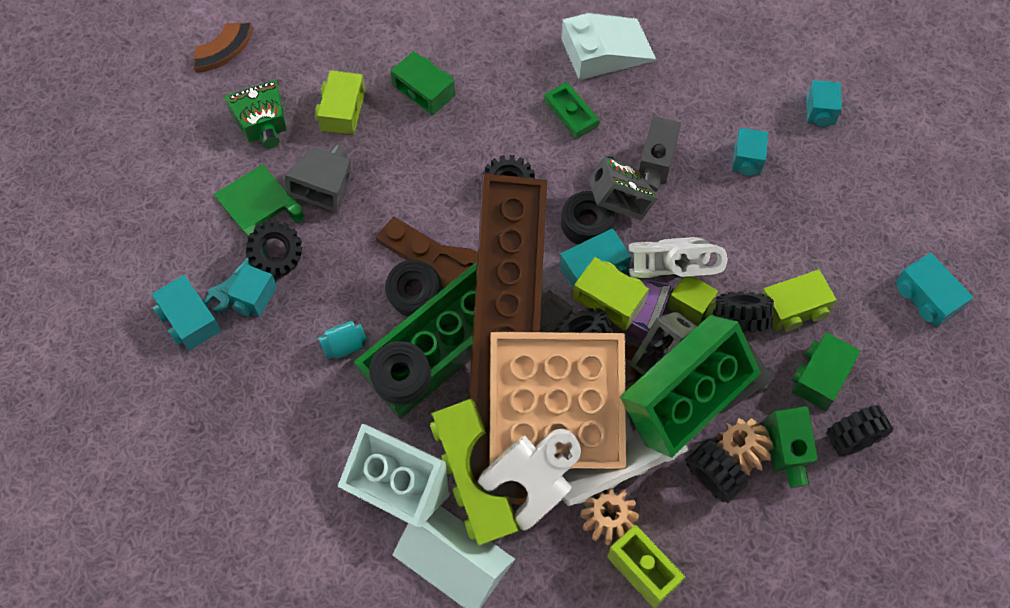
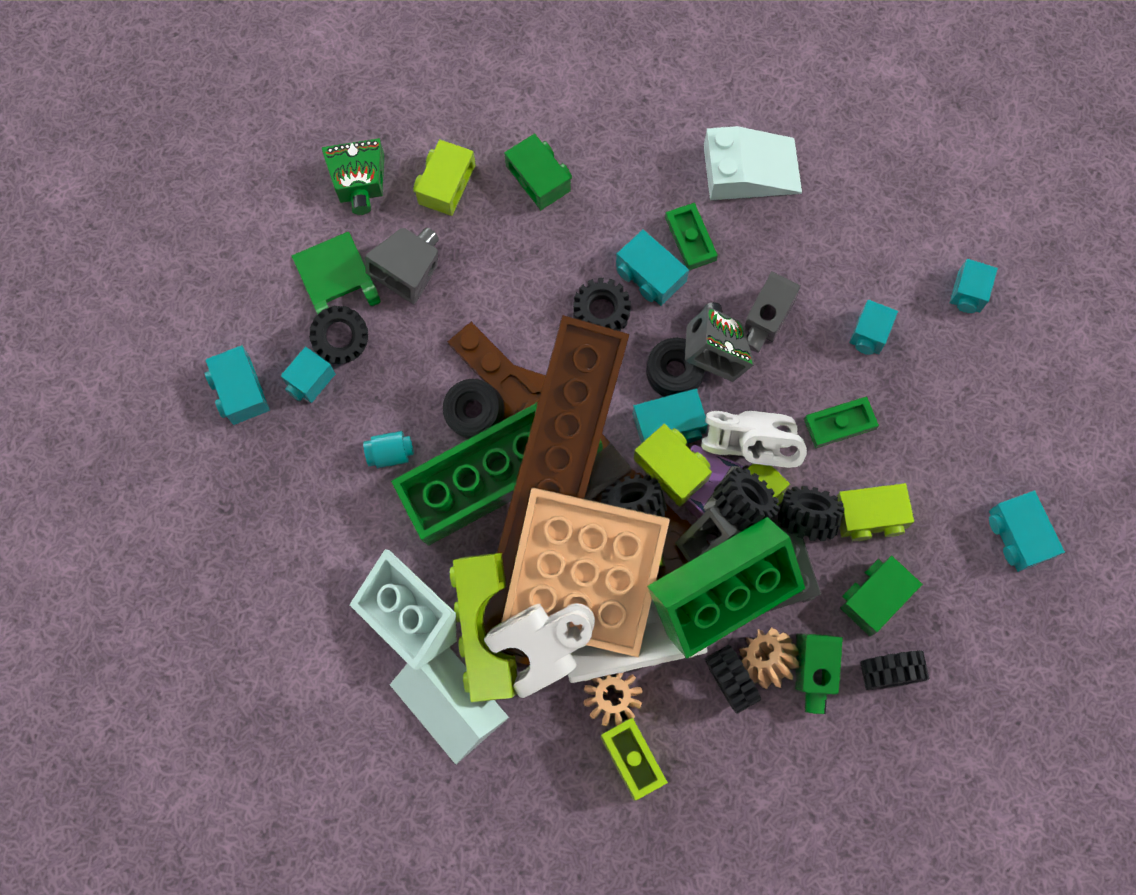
camera: 15 degrees right, 10 degrees up
dark orange tile [193,22,253,73] -> none
teal piece [204,248,267,314] -> none
black tyre [369,341,431,405] -> none
none -> teal brick [616,229,689,306]
none -> black tyre [713,467,780,531]
none -> green plate [804,396,879,449]

